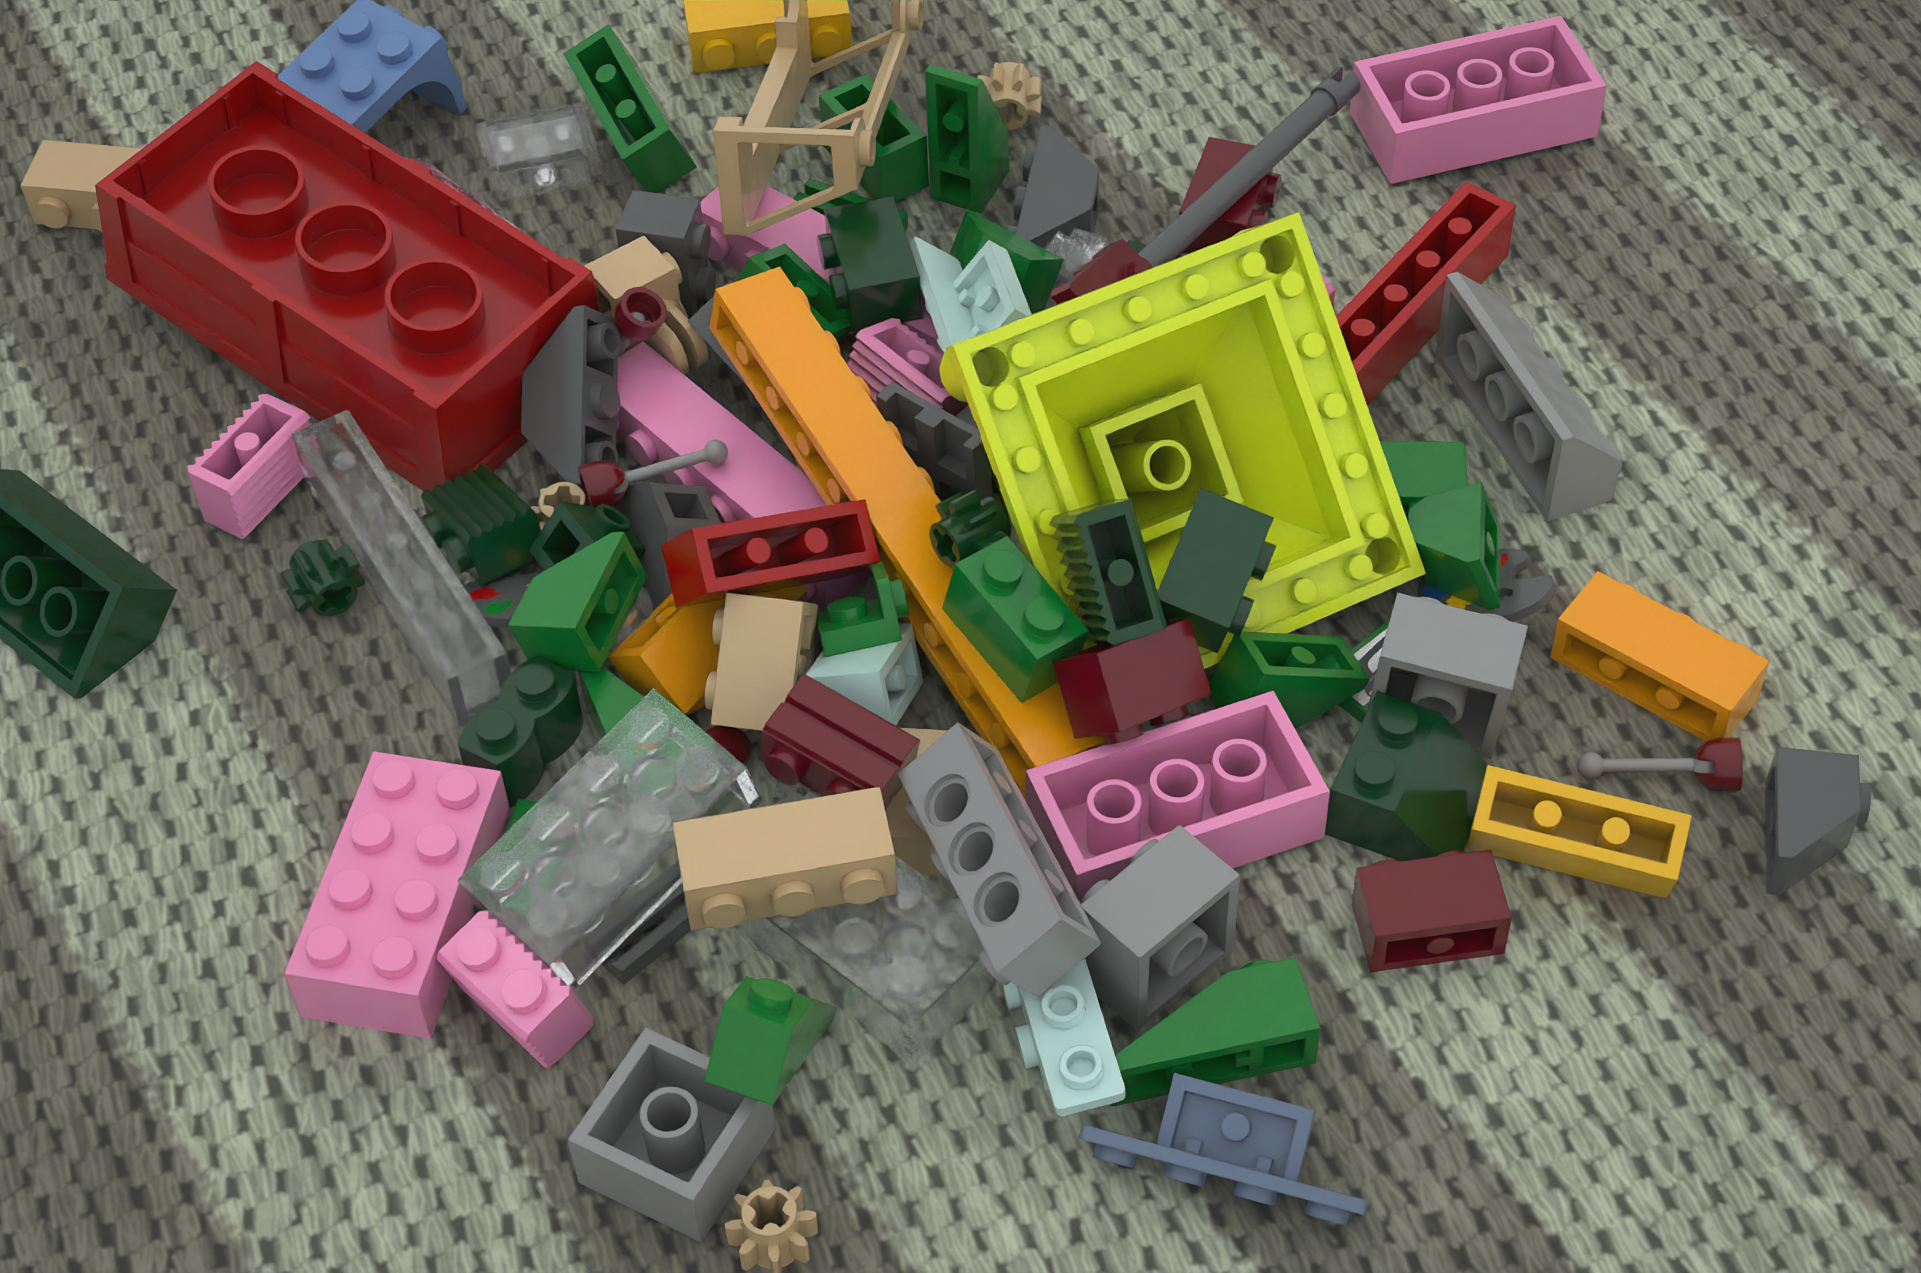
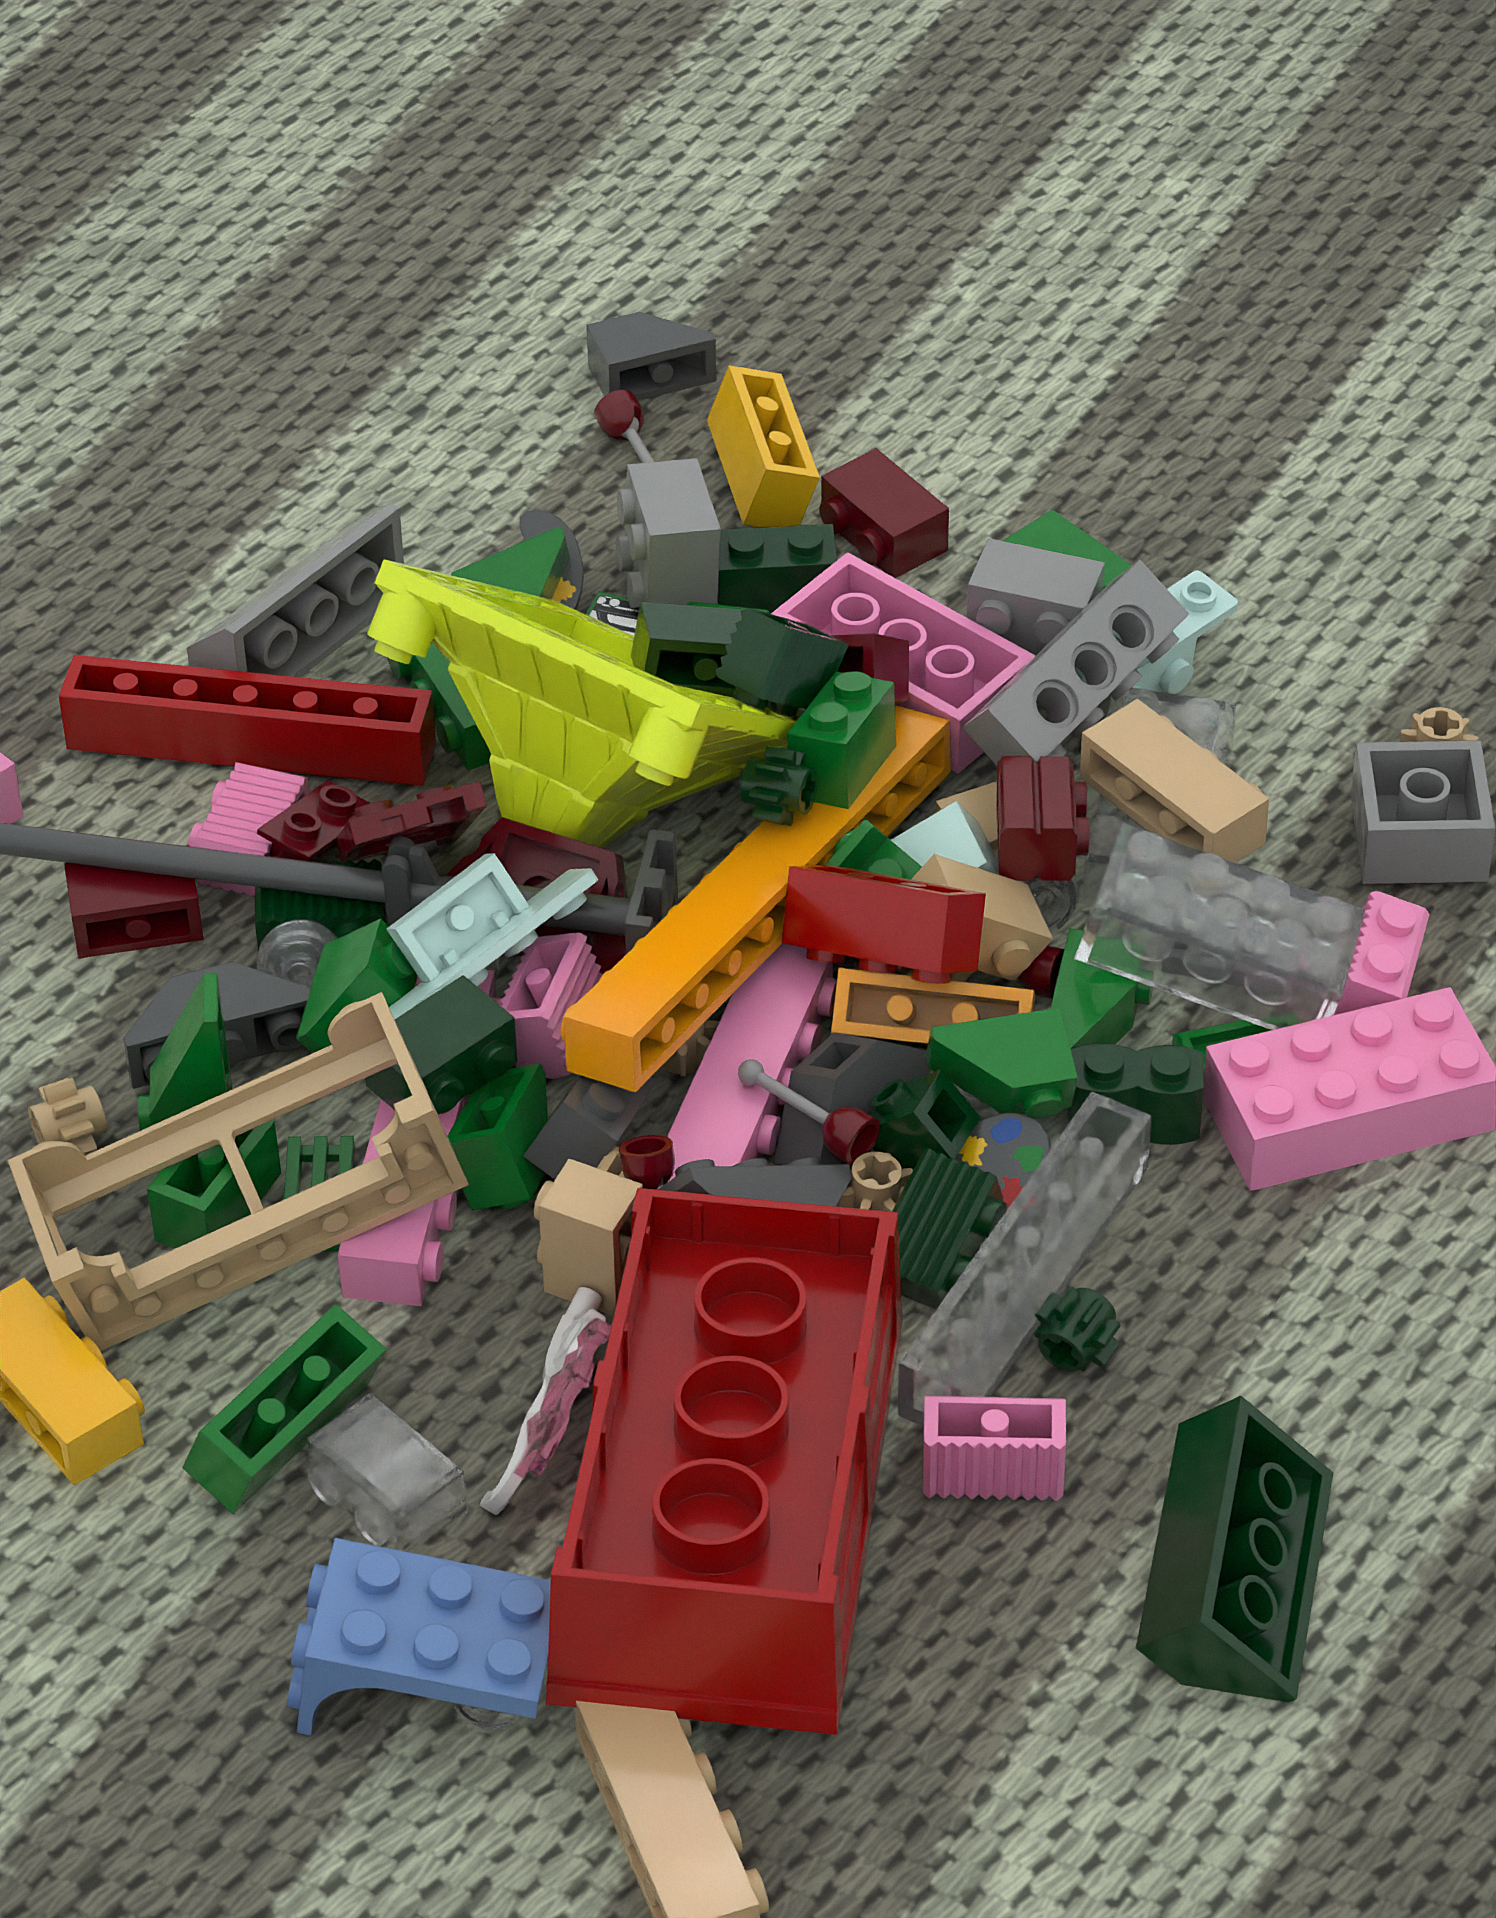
camera: 120 degrees left, 5 degrees down
dark grey brick [616,190,716,319] -> none
green slope [704,976,837,1106] -> none
sand blue bracket [1079,1073,1370,1225] -> none
light orange brick [1550,571,1769,742] -> none

